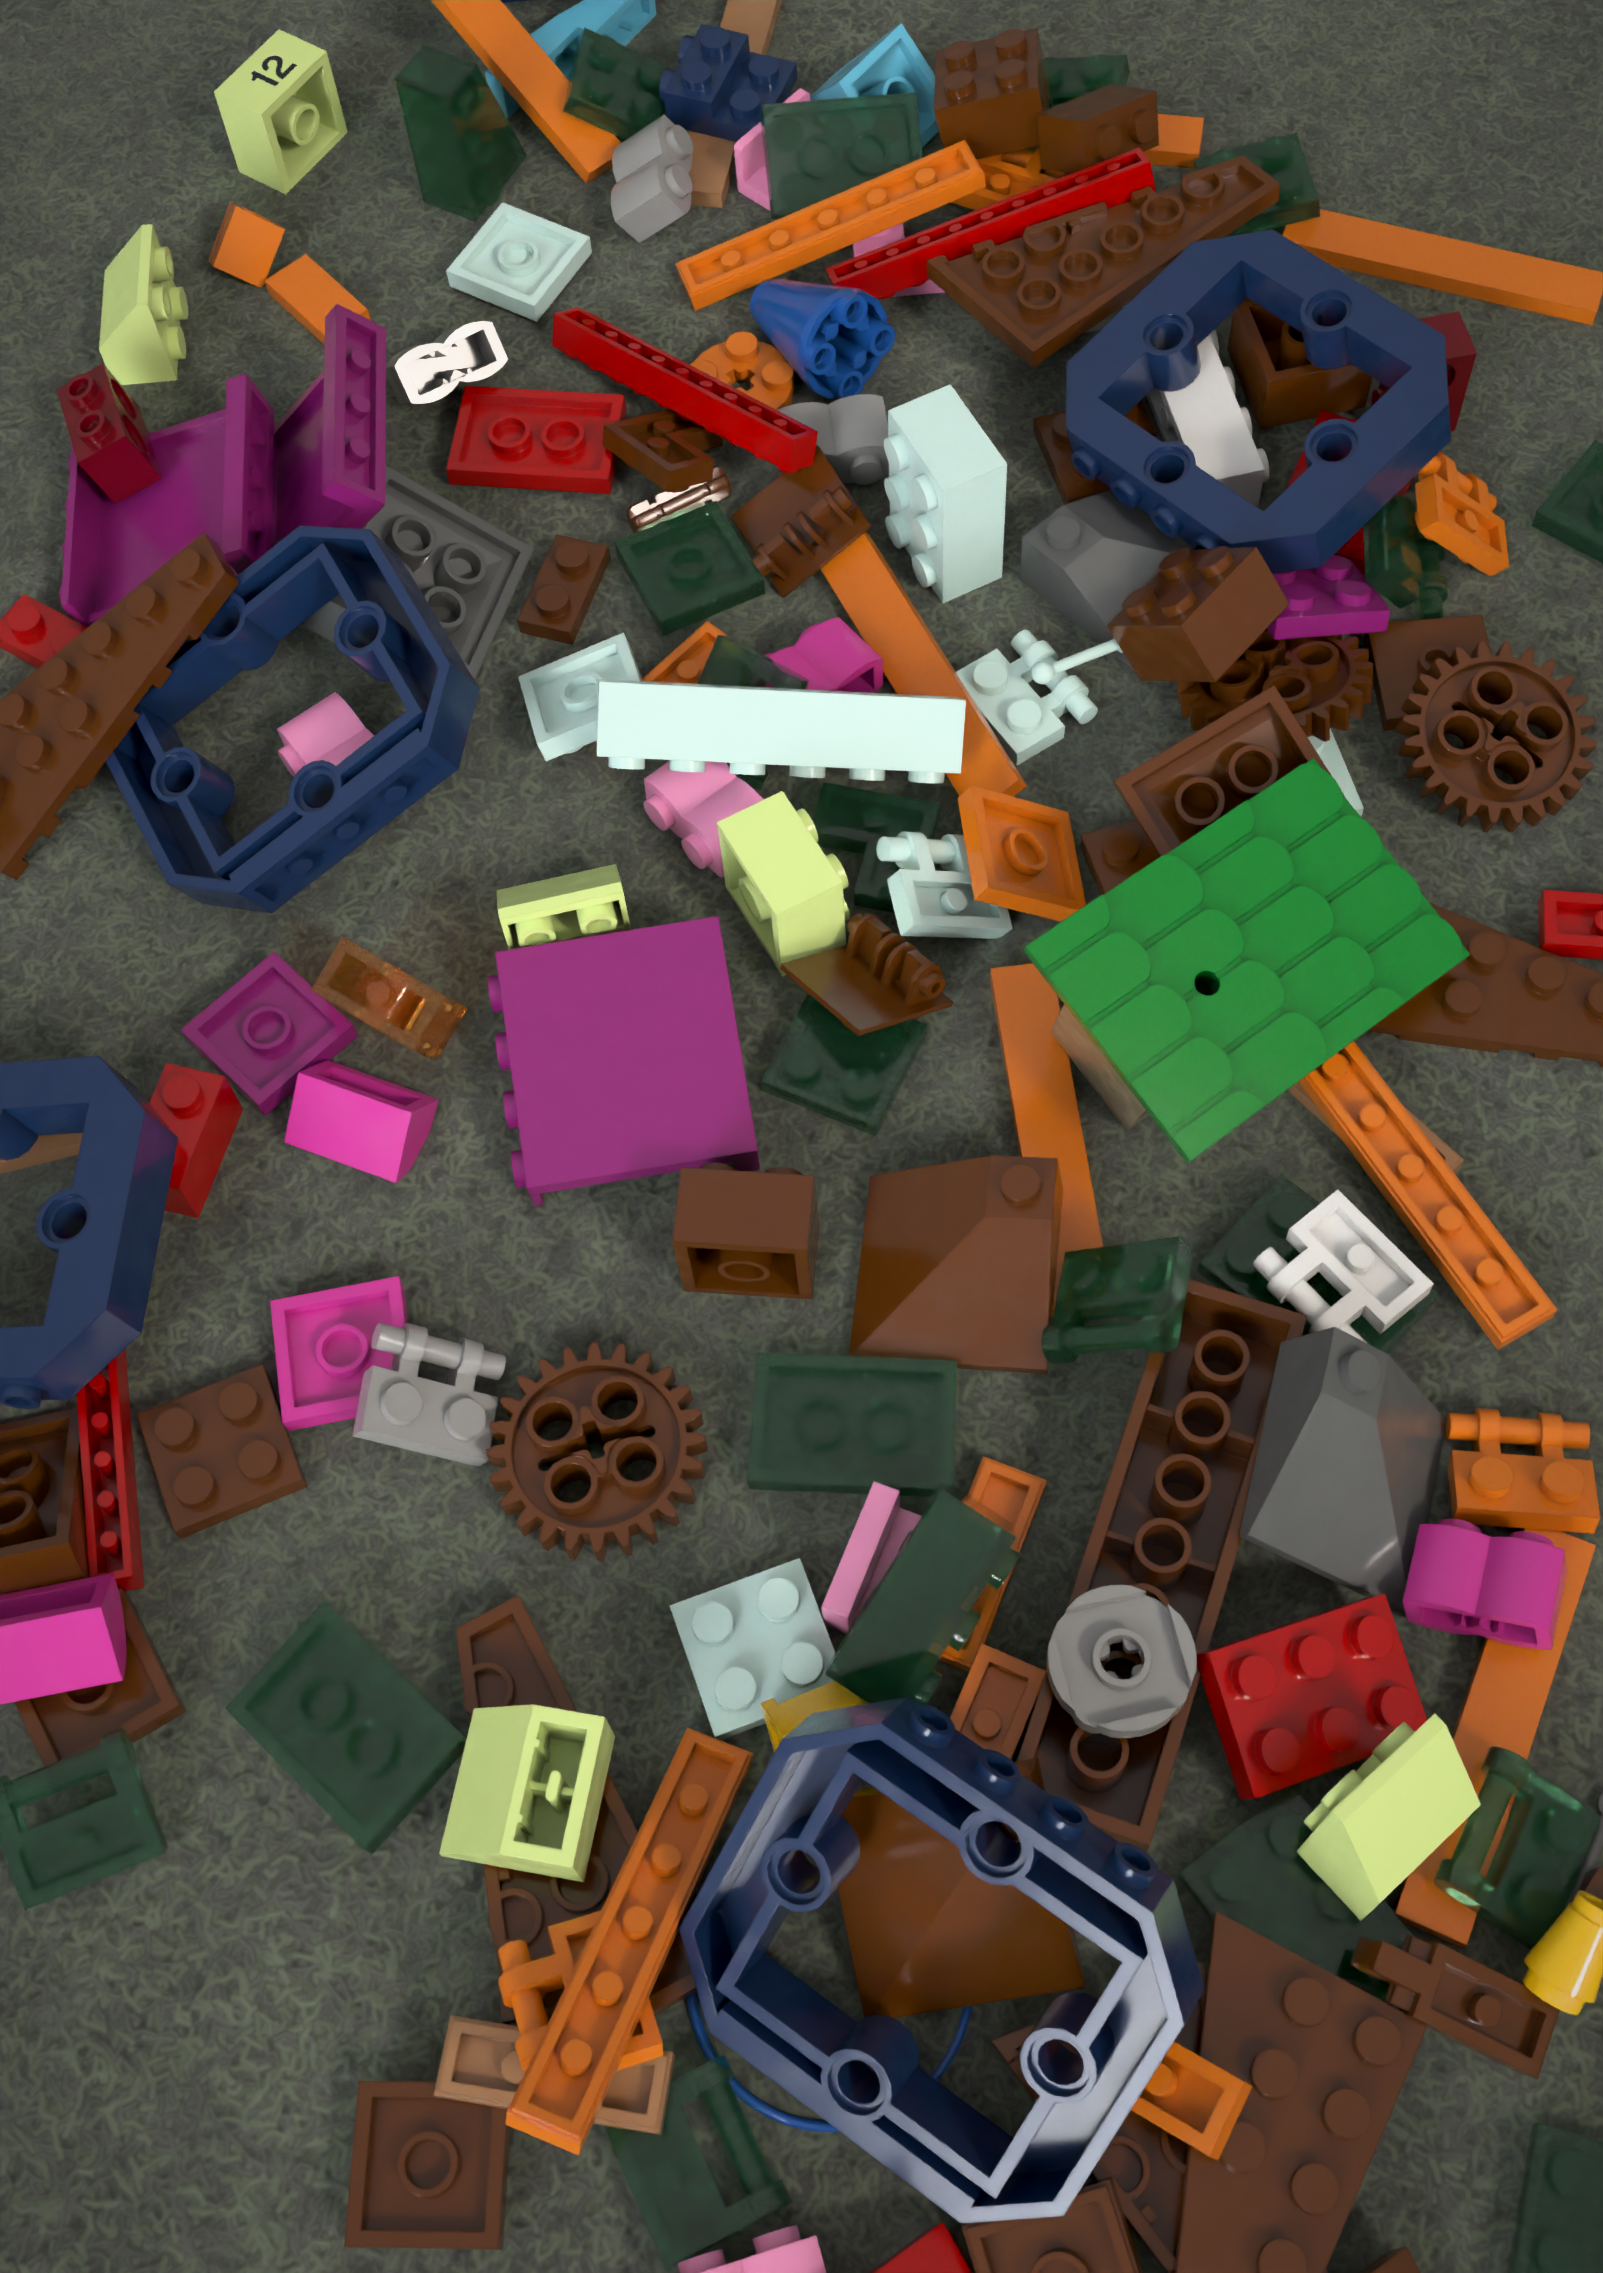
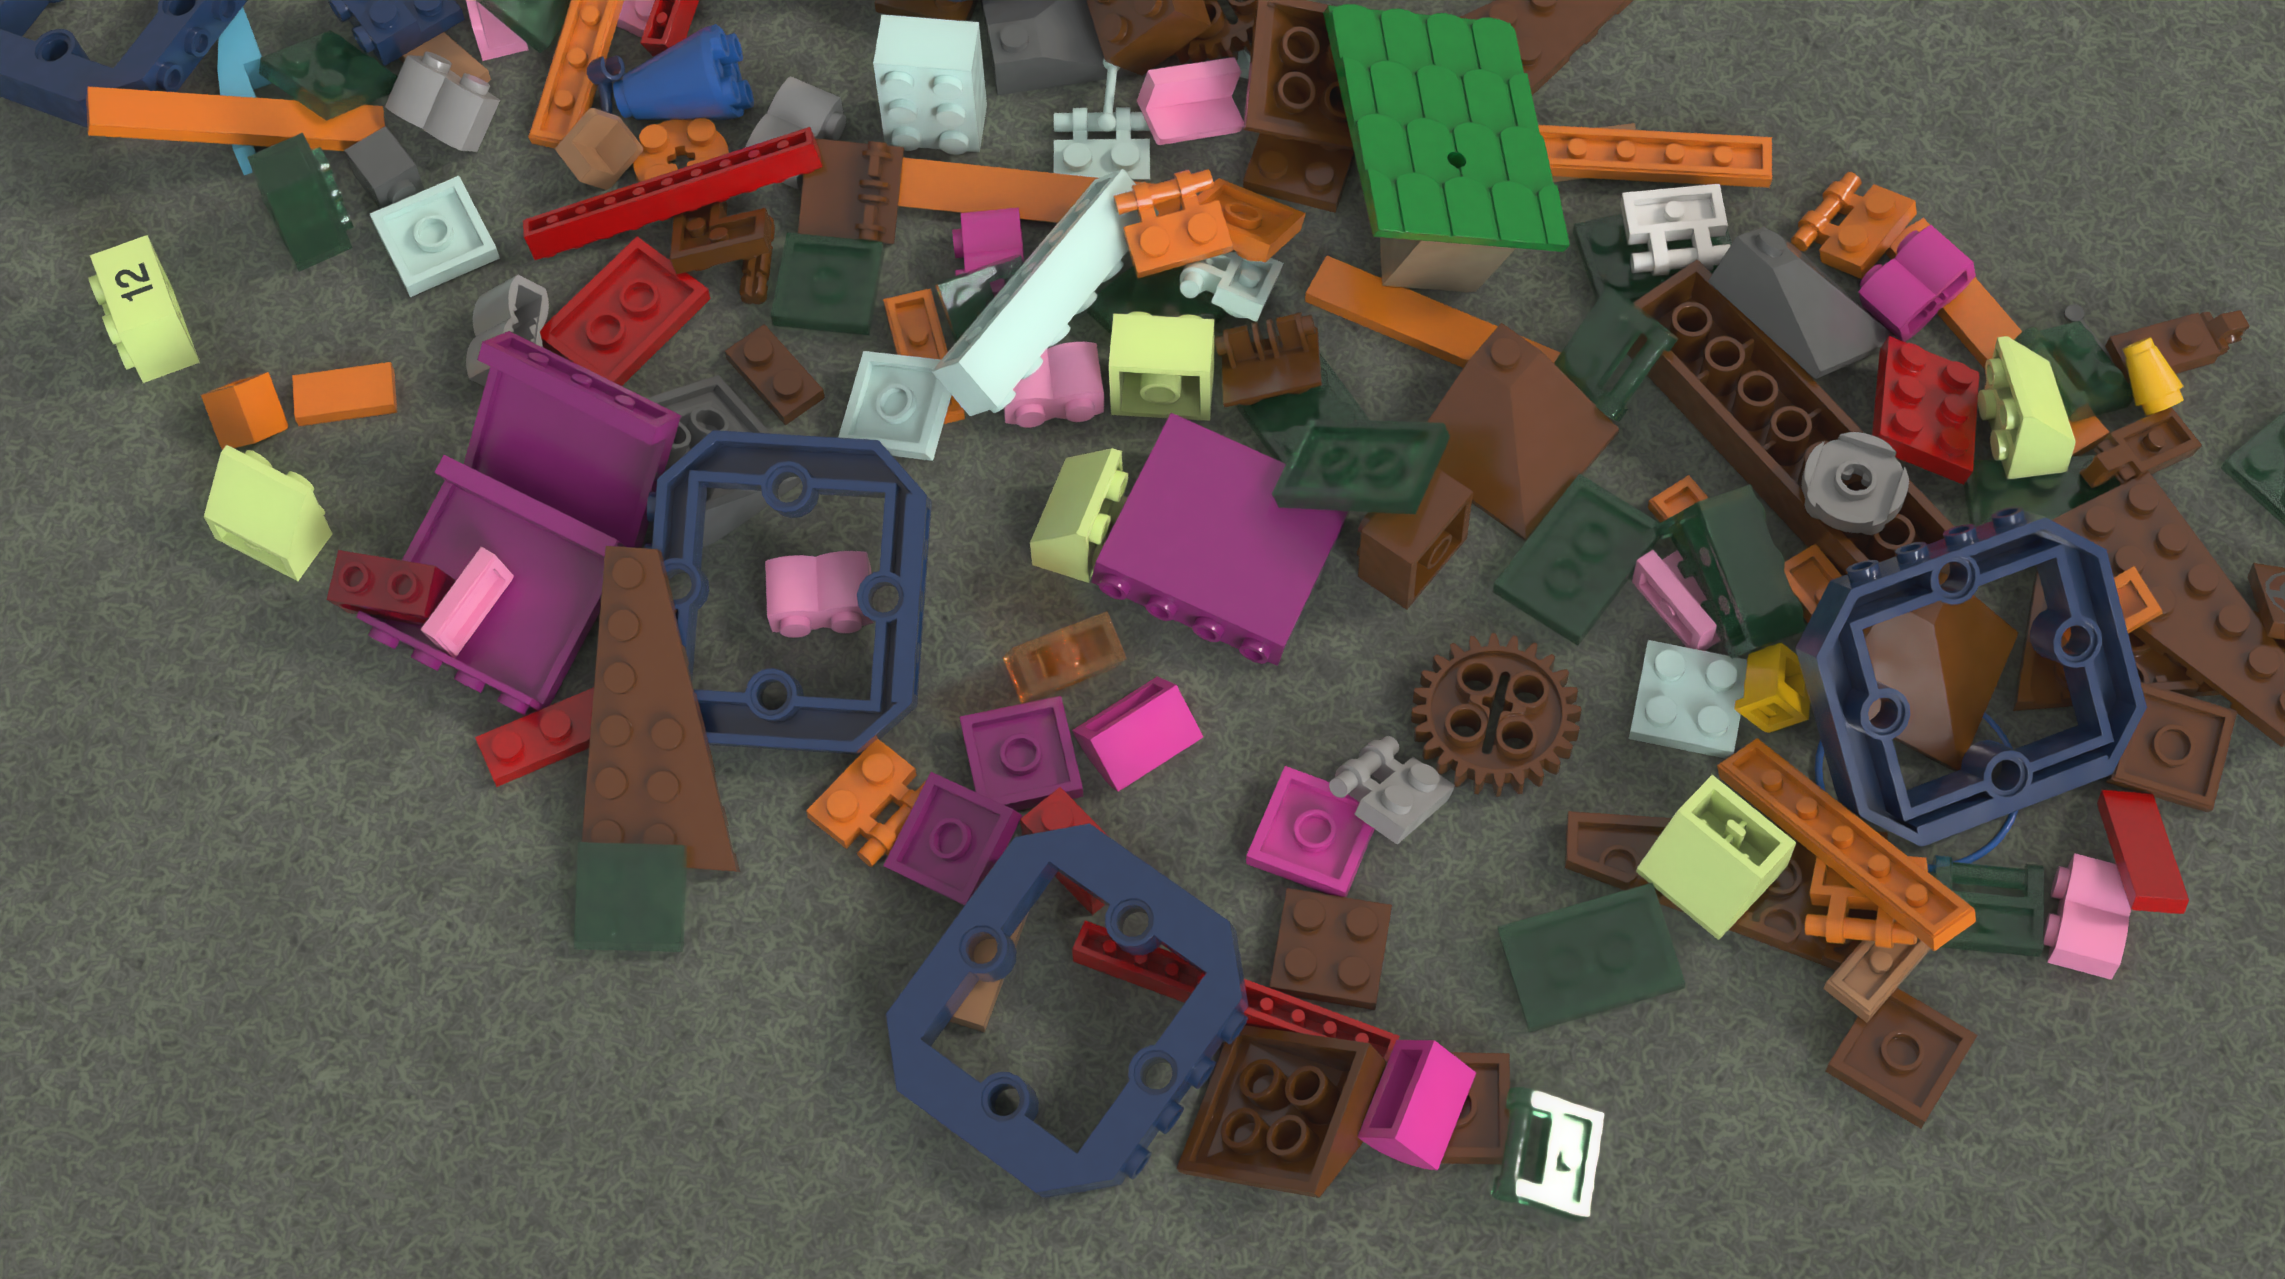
camera: 60 degrees left, 0 degrees up
none -> dark grey brick [345,126,424,209]
none -> bright pink tile [421,547,514,658]
none -> medium nougat panel [555,108,643,190]
none -> dark blue hand [587,55,625,114]
none -> orange plate [806,739,926,867]
none -> magenta plate [883,772,1023,906]
none -> orange plate [1113,169,1233,279]
none -> bright pink panel [1137,57,1244,145]
none -> clear green plate [1272,418,1450,514]

